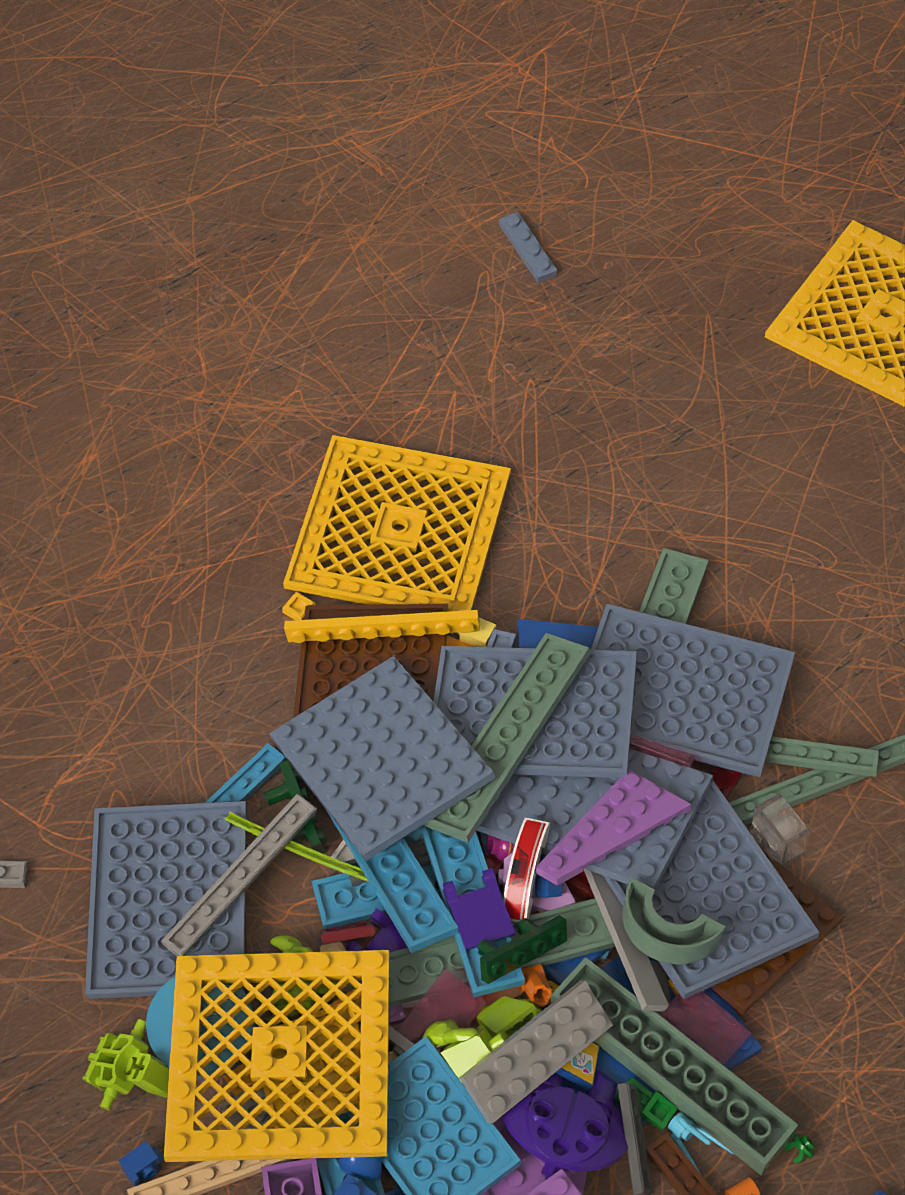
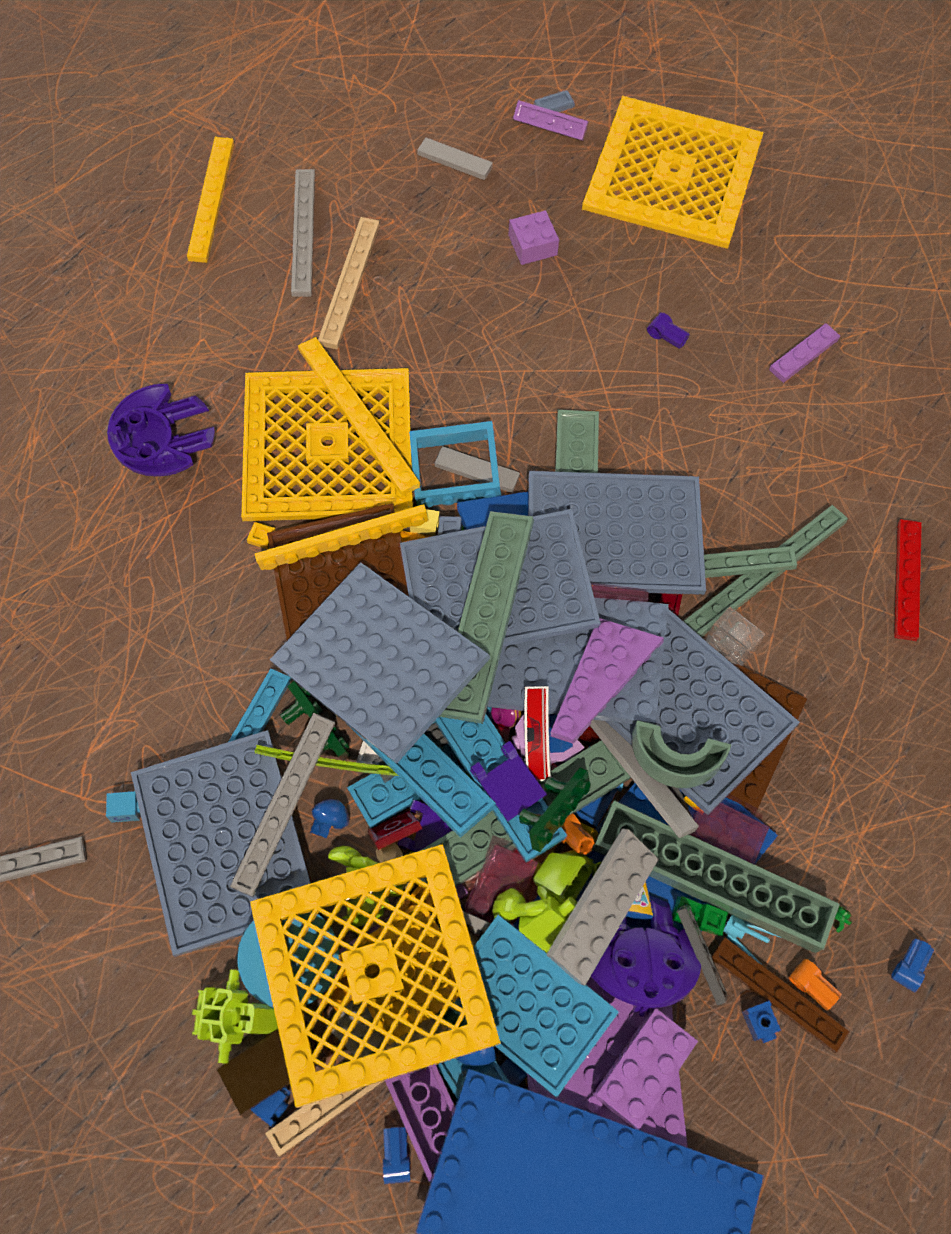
camera: 20 degrees left, 10 degrees up
sand blue plate [499,212,557,283] -> none
none -> dark azure brick [106,791,140,823]
none -> dark purple piece [107,384,215,477]
none -> yellow plate [187,137,234,263]
none -> dark brown panel [217,1022,326,1119]
none -> light grey tile [291,169,315,297]
none -> yellow plate [298,337,420,496]
none -> blue piece [310,799,349,838]
none -> tan plate [318,217,380,350]
none -> dark azure window [409,421,501,508]
none -> light grey tile [417,137,493,180]
none -> light grey tile [435,446,520,493]
none -> medium lavender brick [509,211,559,265]
none -> medium lavender plate [513,100,589,141]
none -> sand blue tile [534,90,575,112]
none -> dark purple piece [647,313,690,349]

